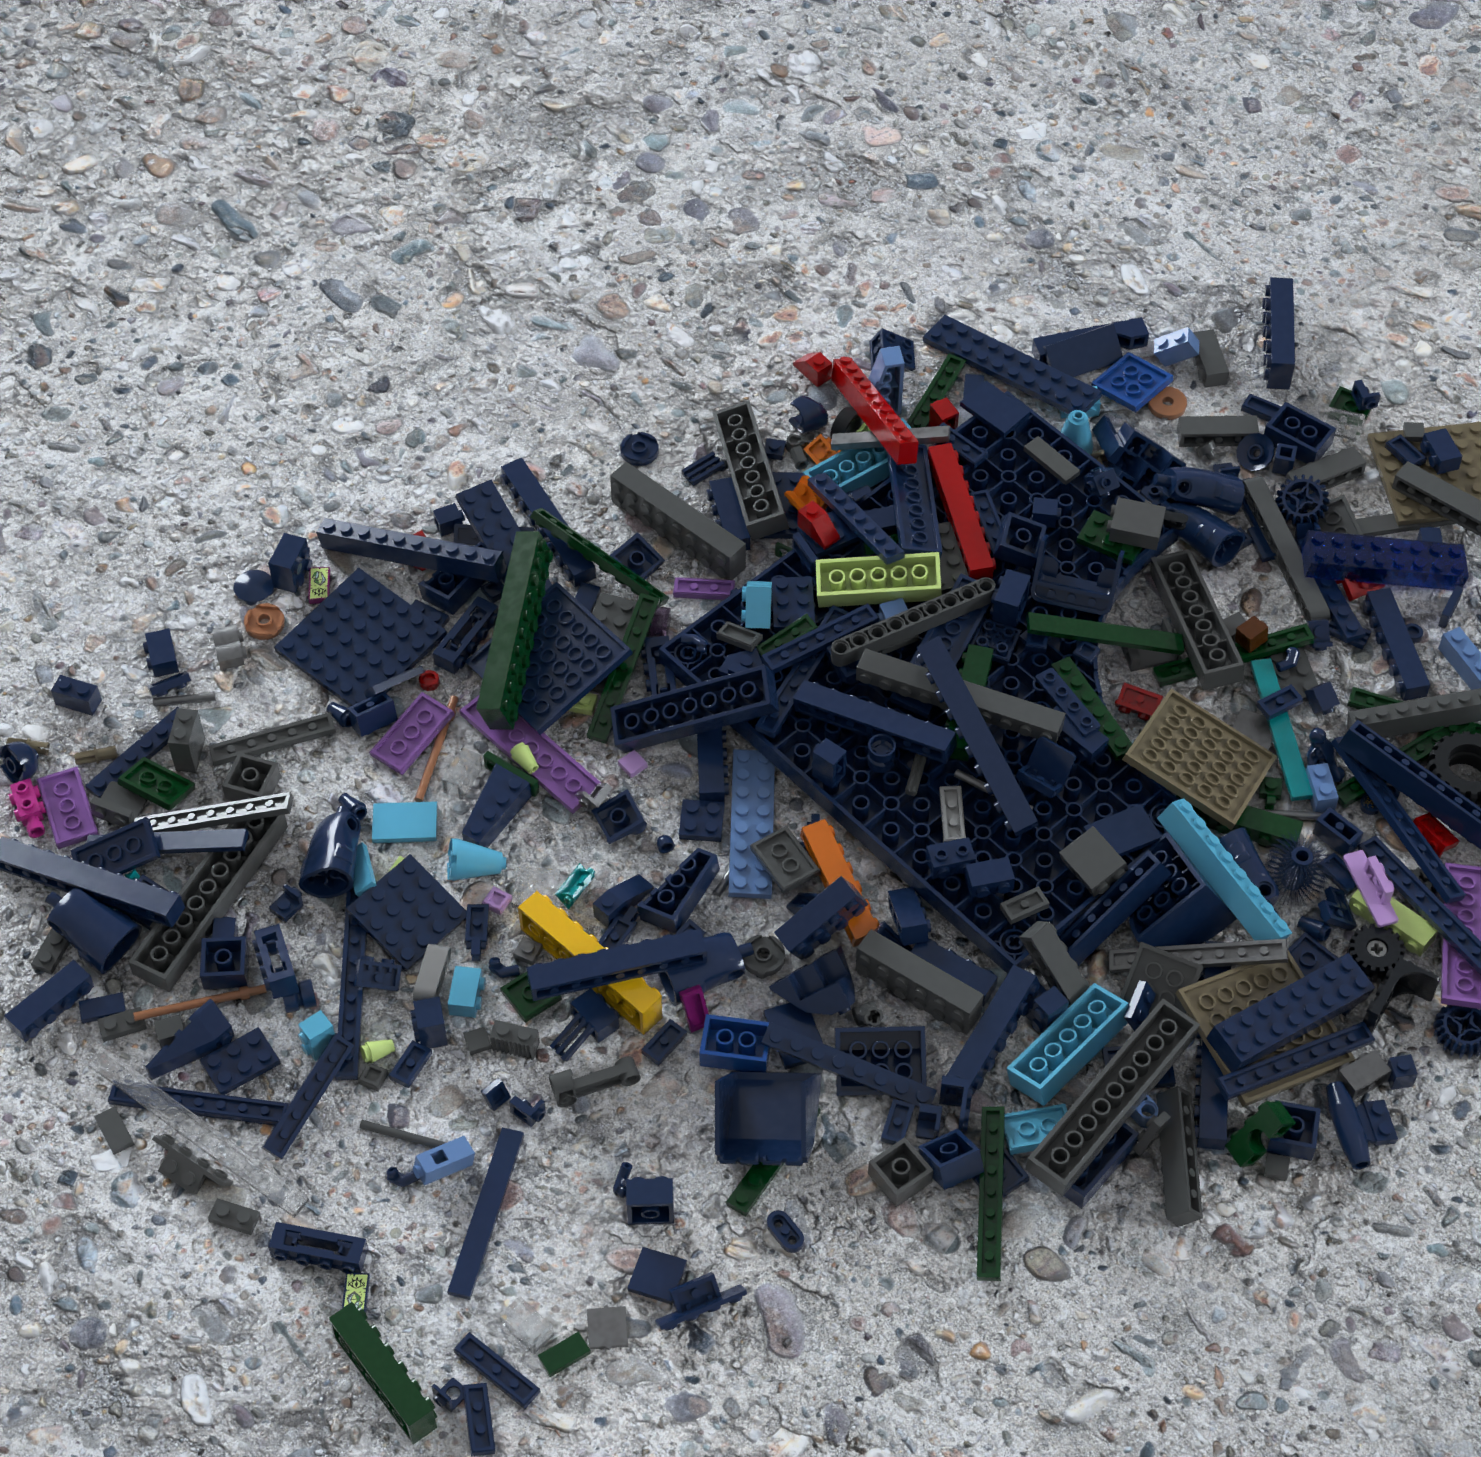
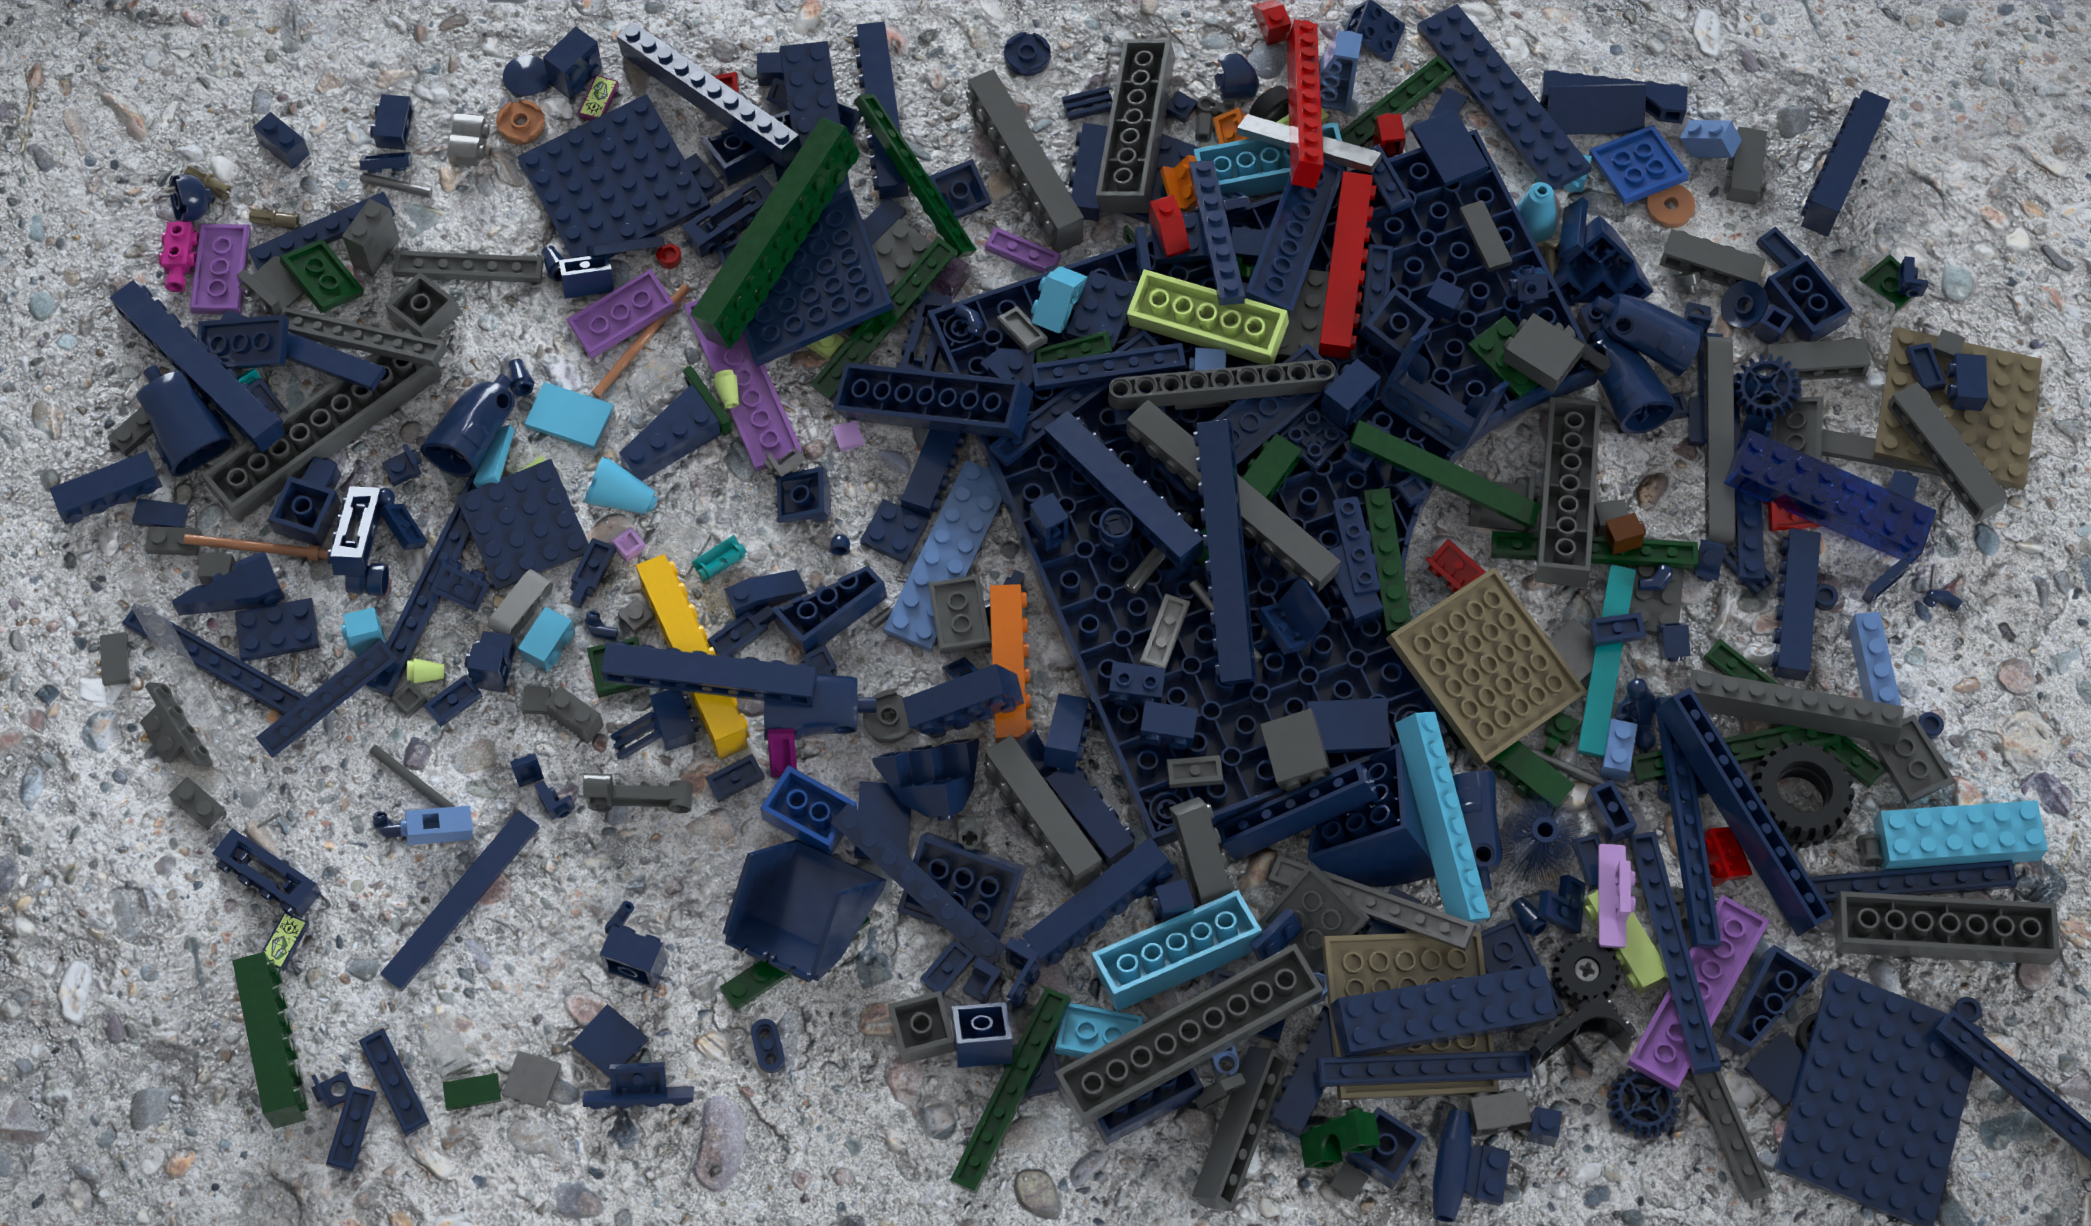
camera: 20 degrees right, 10 degrees up
none -> dark blue plate [377,488,428,550]

